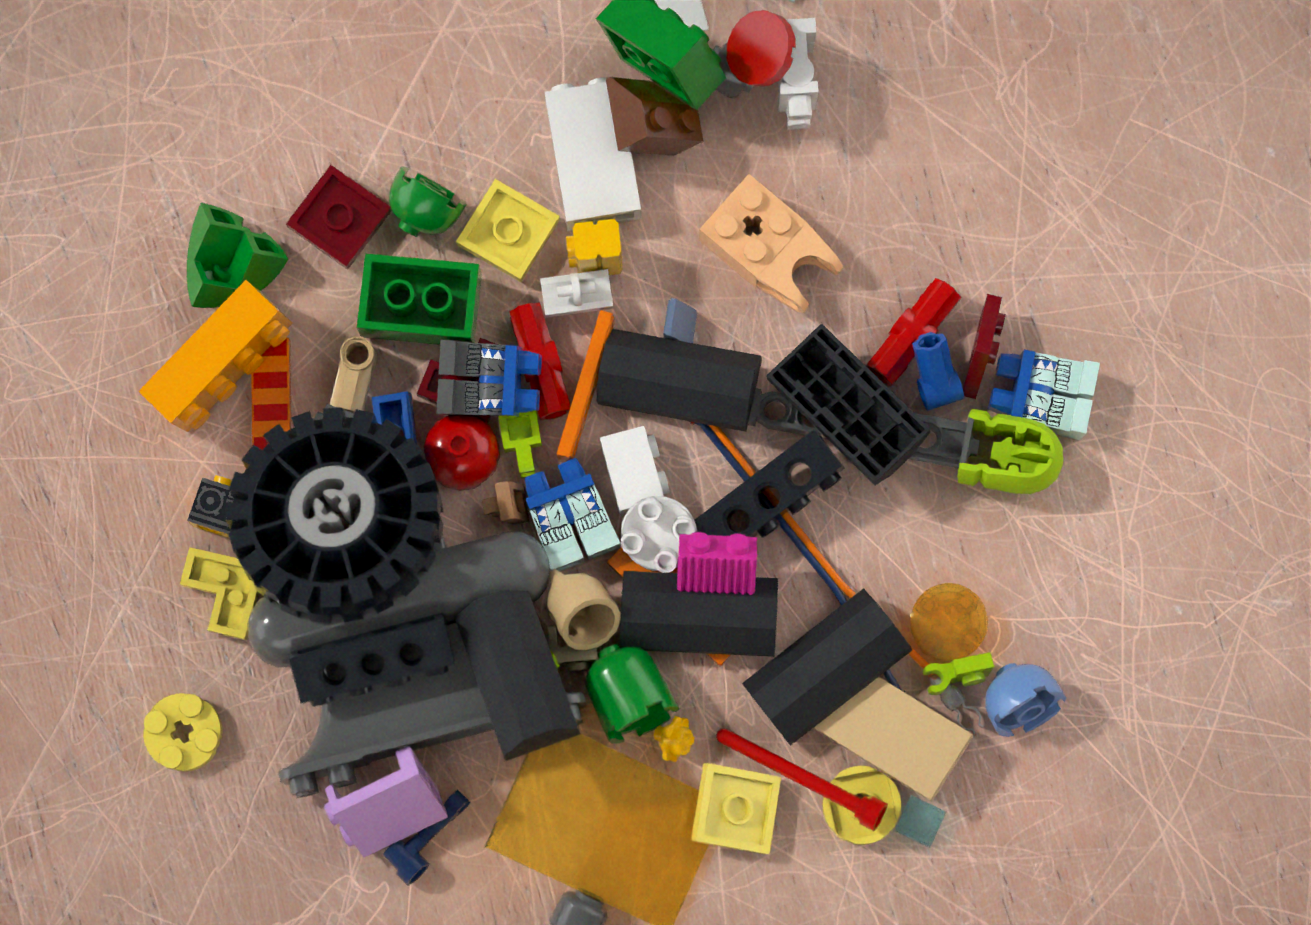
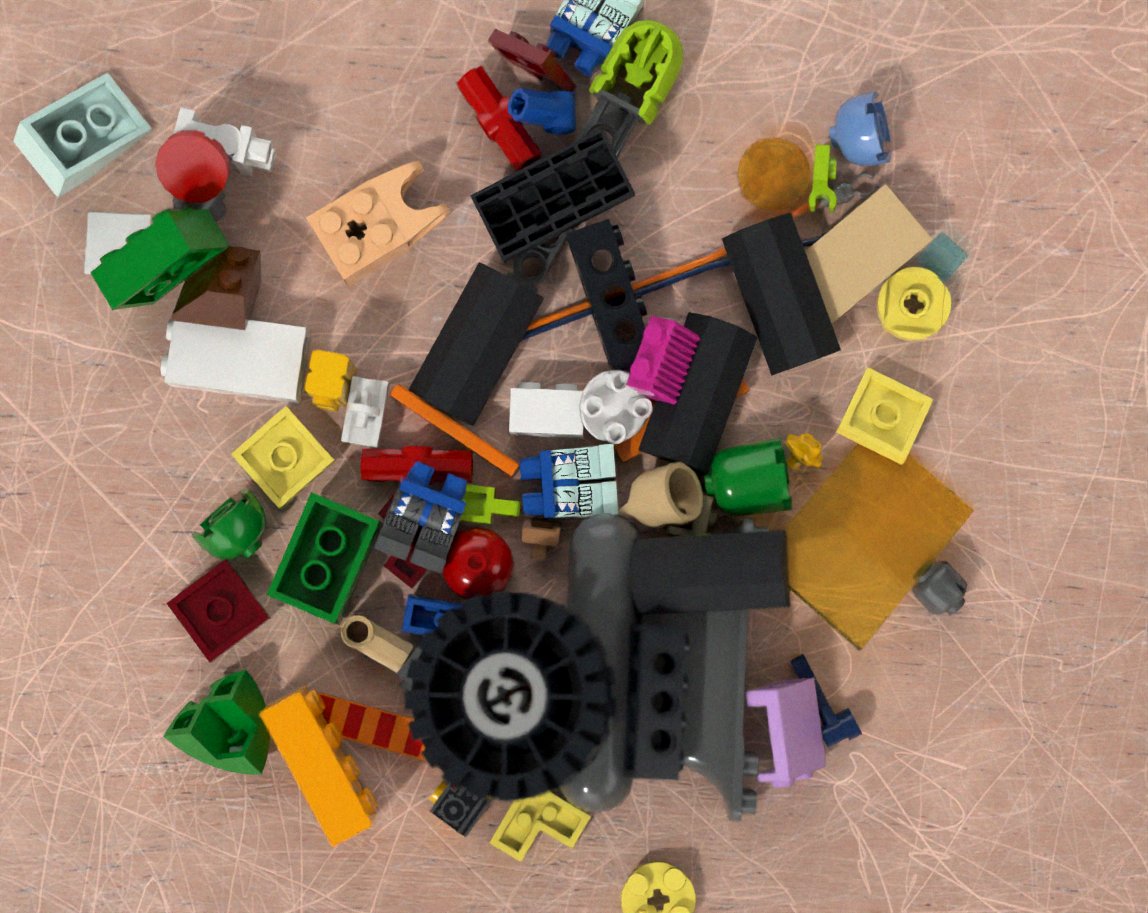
camera: 70 degrees left, 5 degrees up
sand blue slope [663,298,697,343] -> none
red piece [716,728,888,832] -> none

